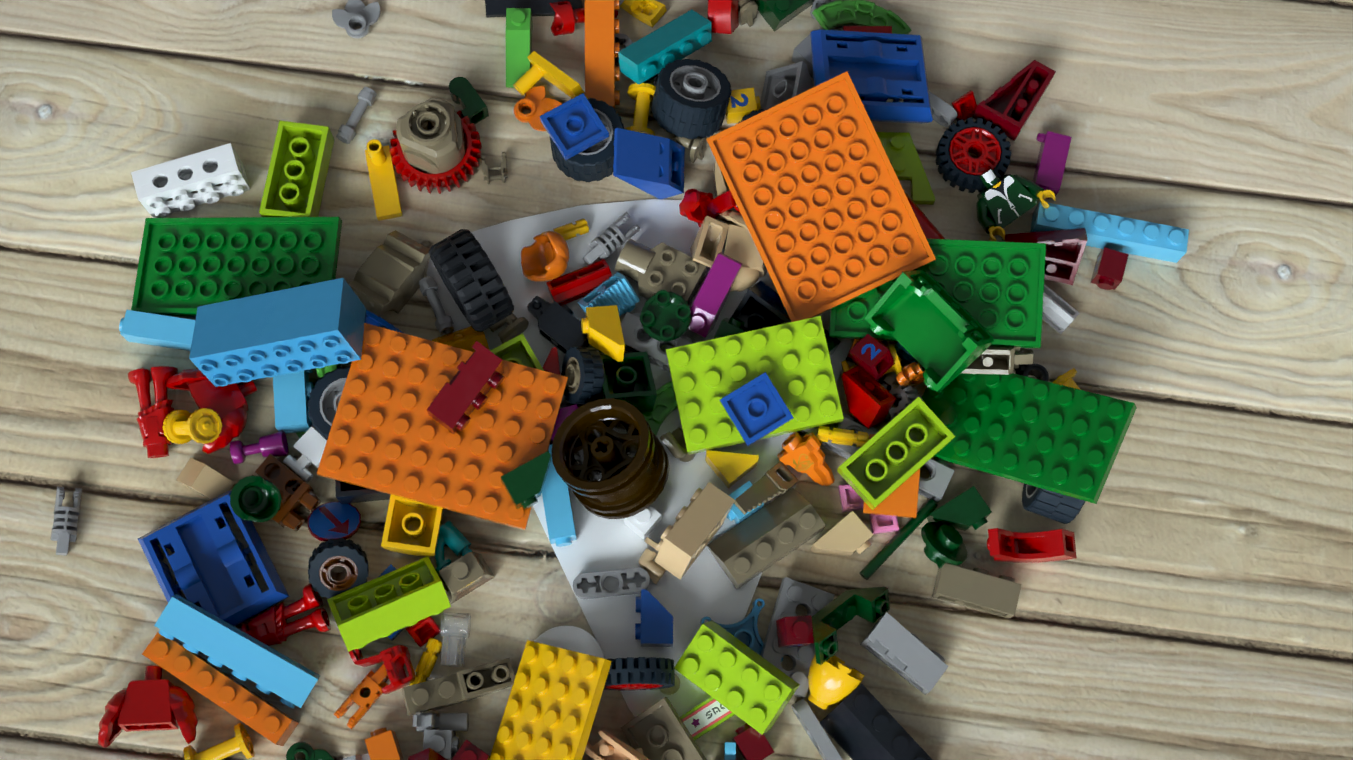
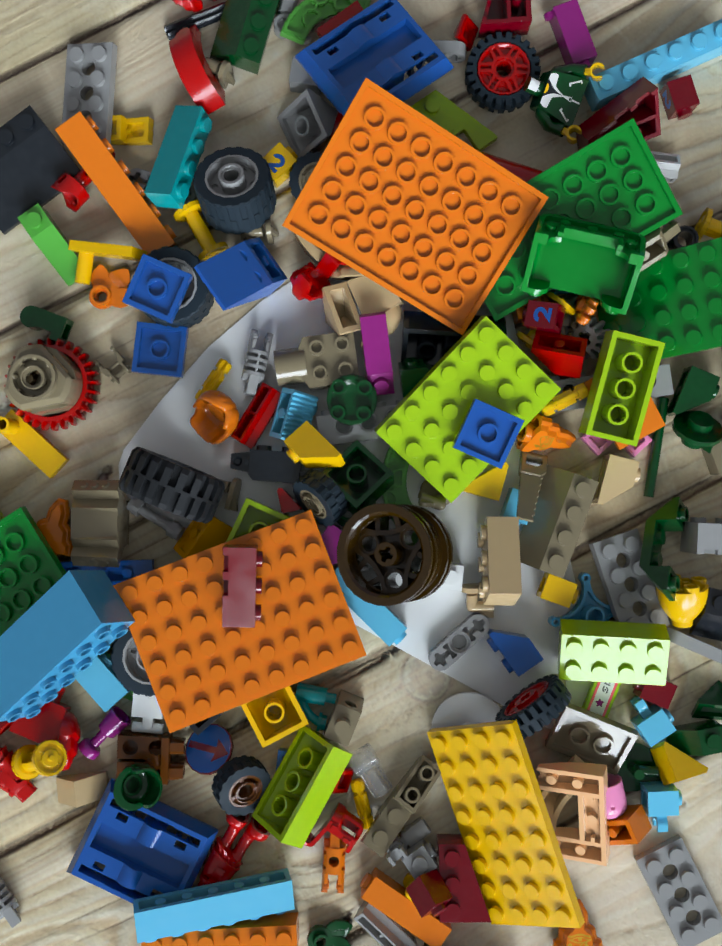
camera: 30 degrees left, 15 degrees up
dark green slope [501,451,551,509] -> none
dark red brick [776,615,814,648] -> none
none -> orange rock [37,498,73,557]
none -> blue plate [131,321,189,378]
none -> yellow brick [536,572,579,608]

